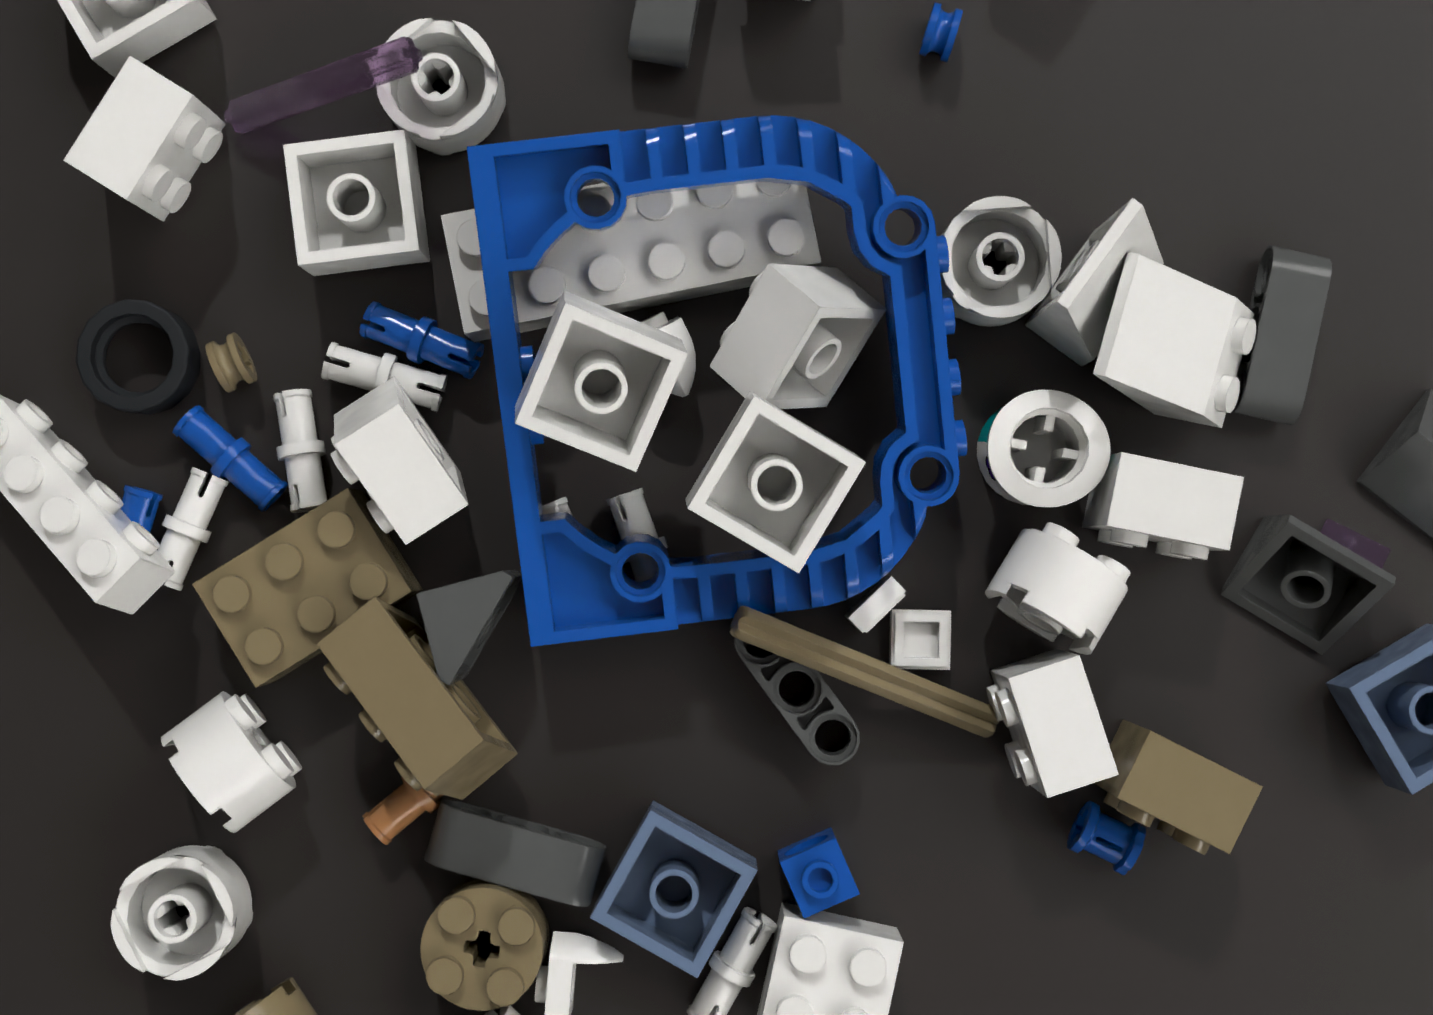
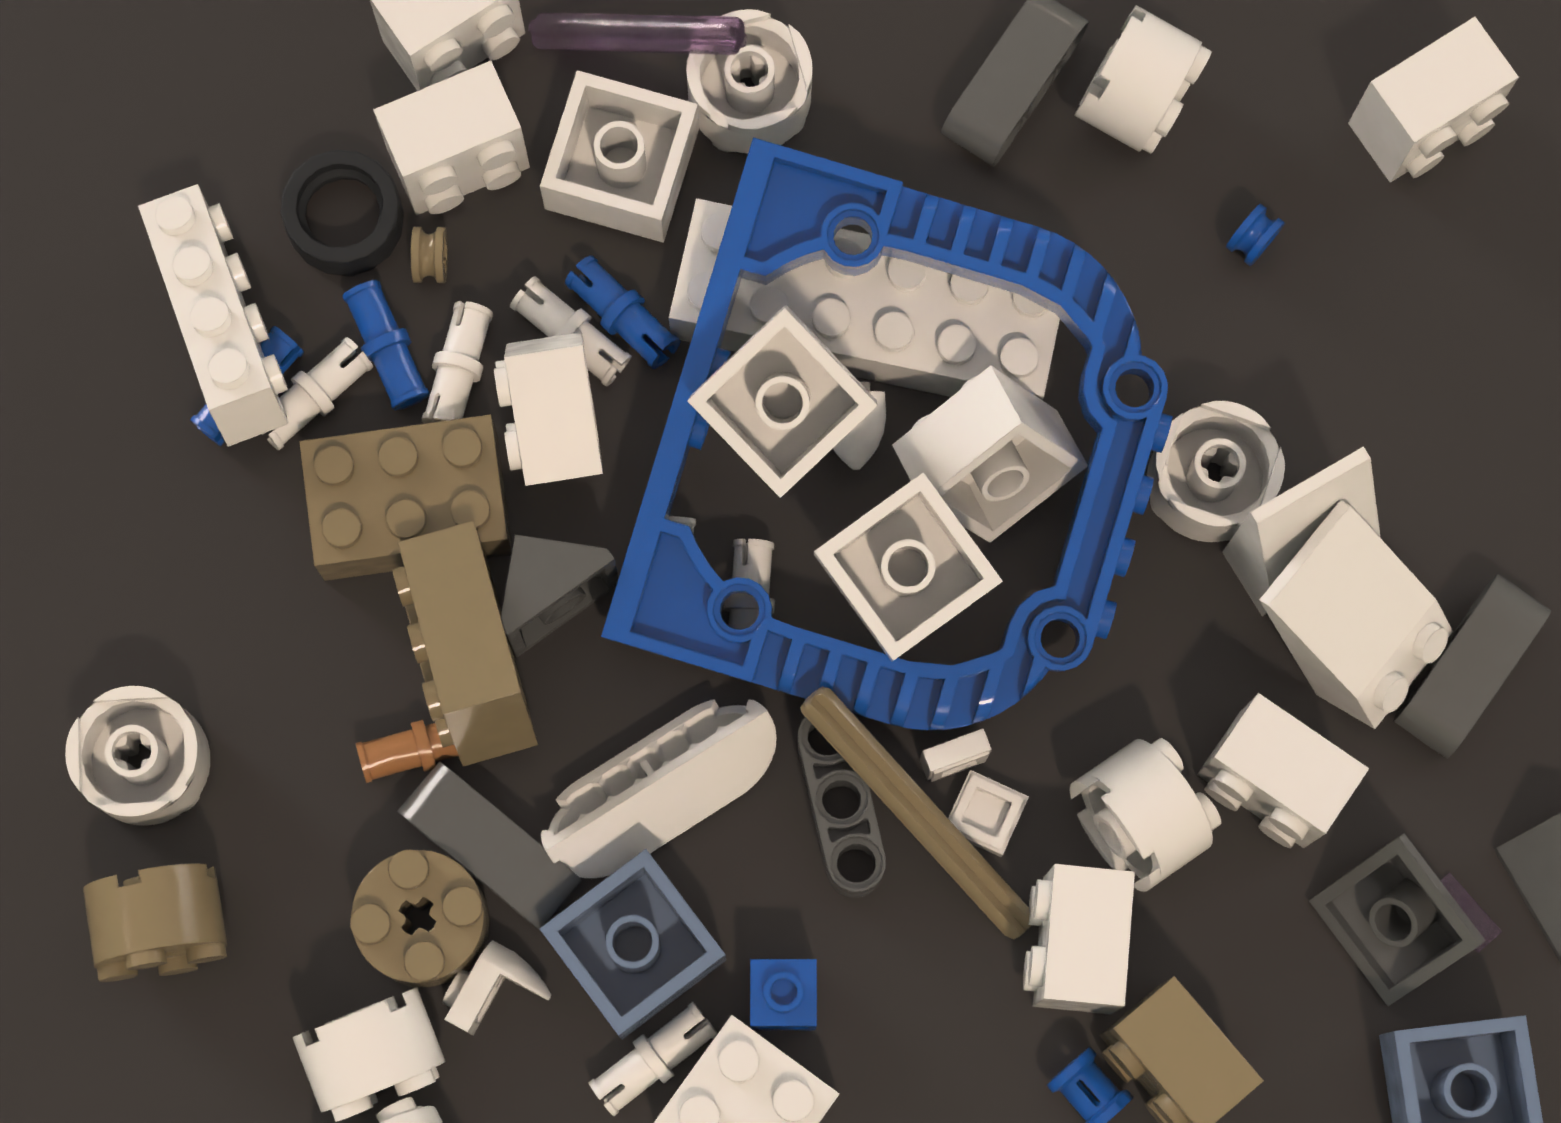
camera: 20 degrees right, 10 degrees down
white brick [161,691,302,833] -> none
white hat [977,390,1111,507] -> none
none -> white brick [373,61,530,216]
none -> white brick [541,699,777,878]

